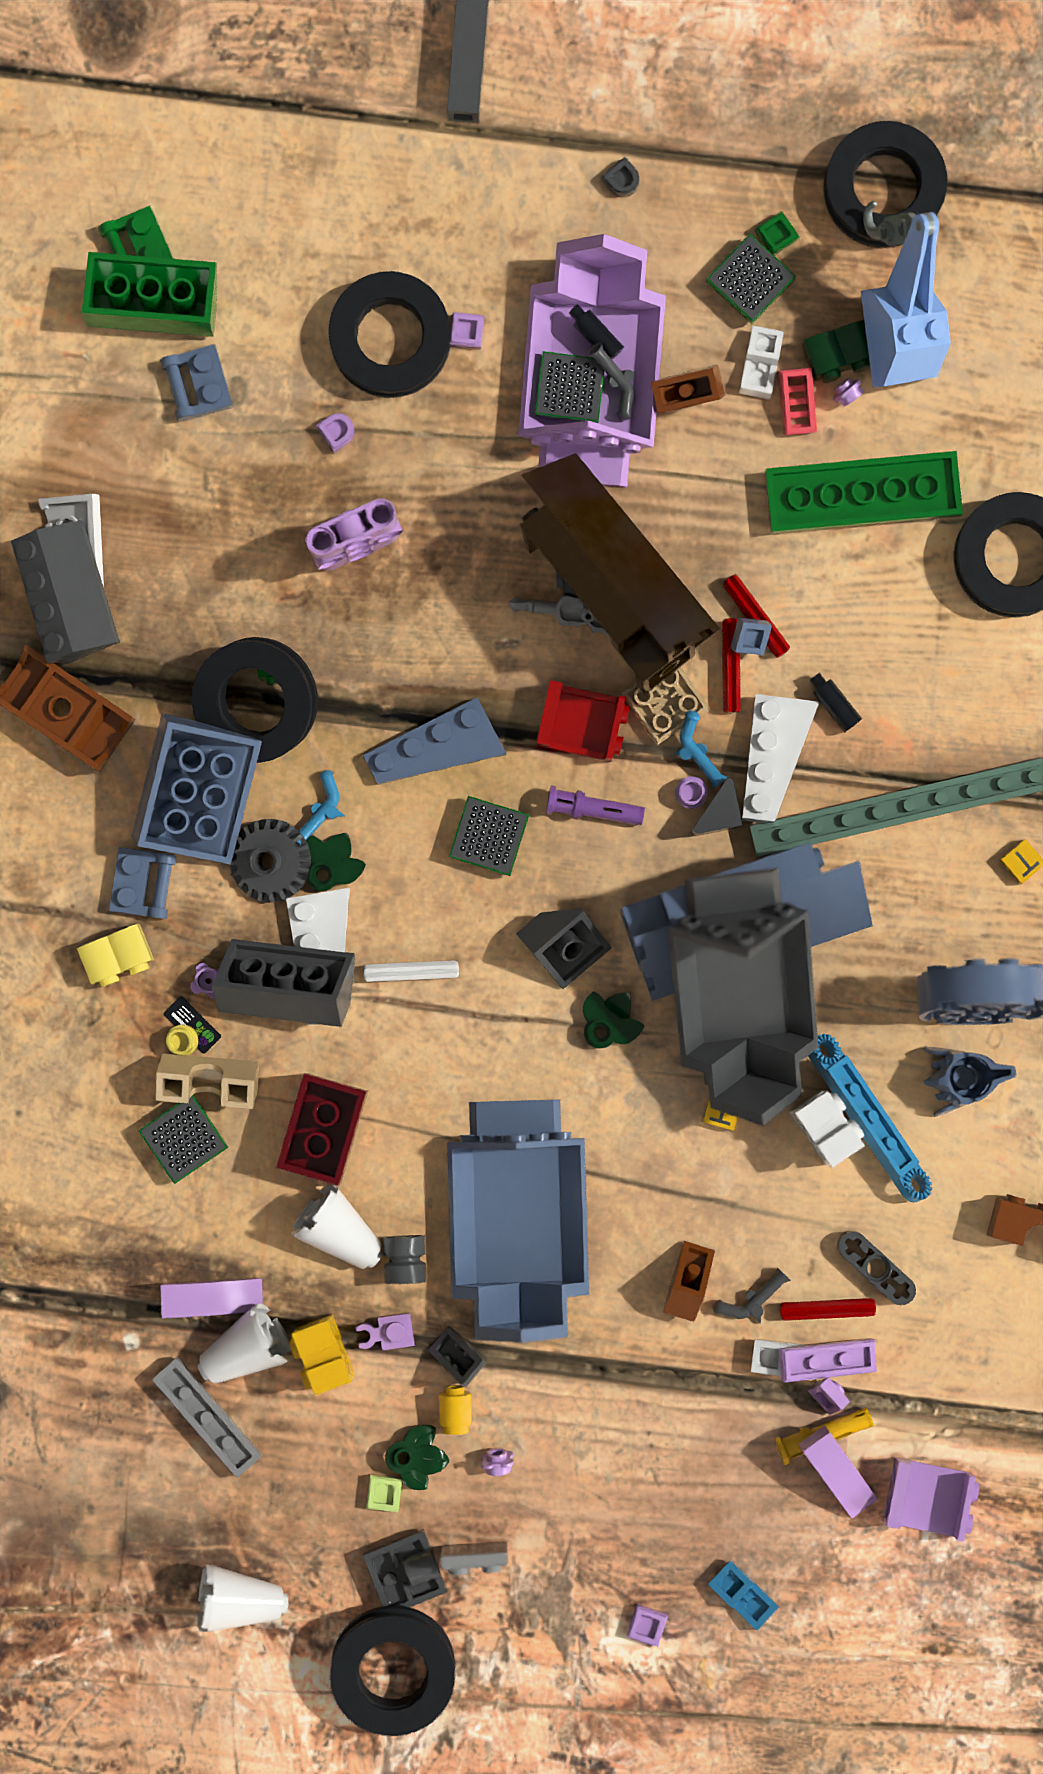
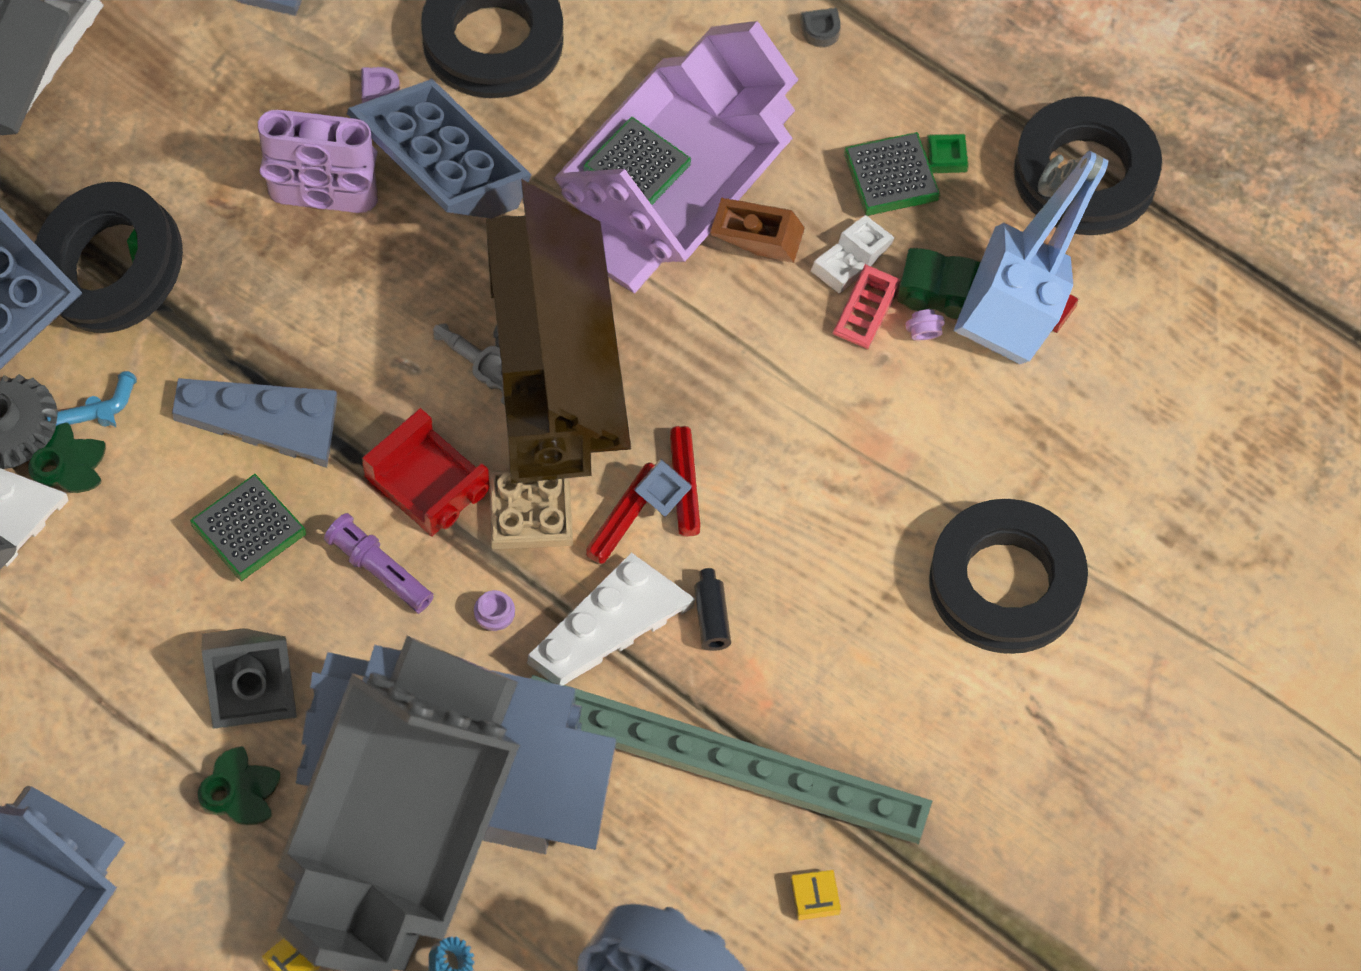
camera: 30 degrees right, 25 degrees down
white axle [364,960,459,982] -> none
lavender tile [449,312,484,349] -> none
black cylinder [569,304,625,360] -> none
dark grey piece [587,342,635,420] -> none
dark azure piece [674,710,727,789] -> none
dark grey slope [690,777,742,836] -> none
green plate [765,451,963,534] -> none
none -> sand blue slope [346,79,532,219]

